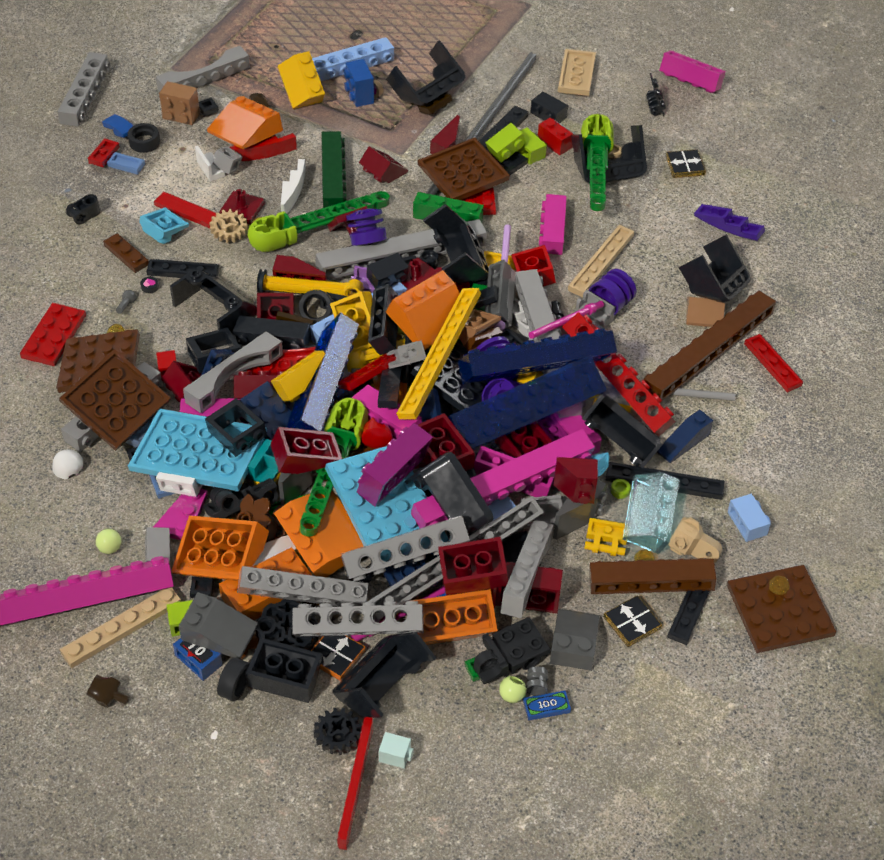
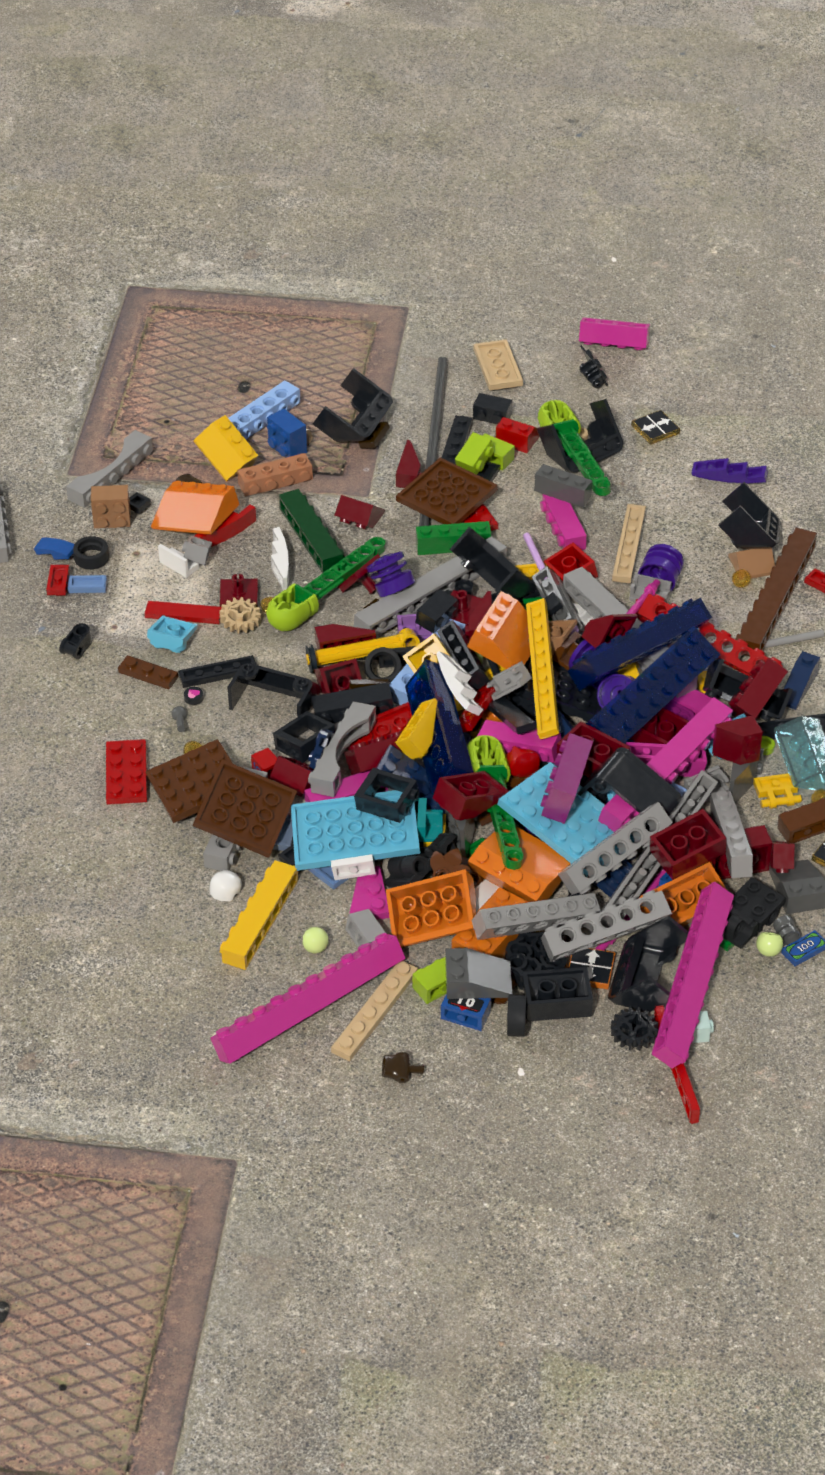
camera: 20 degrees left, 5 degrees down
black plate [190,576,214,598] -> none
none -> yellow brick [220,860,298,970]
none -> nougat brick [237,453,313,497]
none -> white slope [436,651,483,716]
none -> dark grey brick [534,464,592,508]
none -> dark red slope [581,614,638,650]
none -> dark pink brick [652,881,734,1068]
none -> dark red brick [728,658,788,719]
none -> clear yellow plate [732,569,751,588]
none -> dark red slope [770,841,795,873]

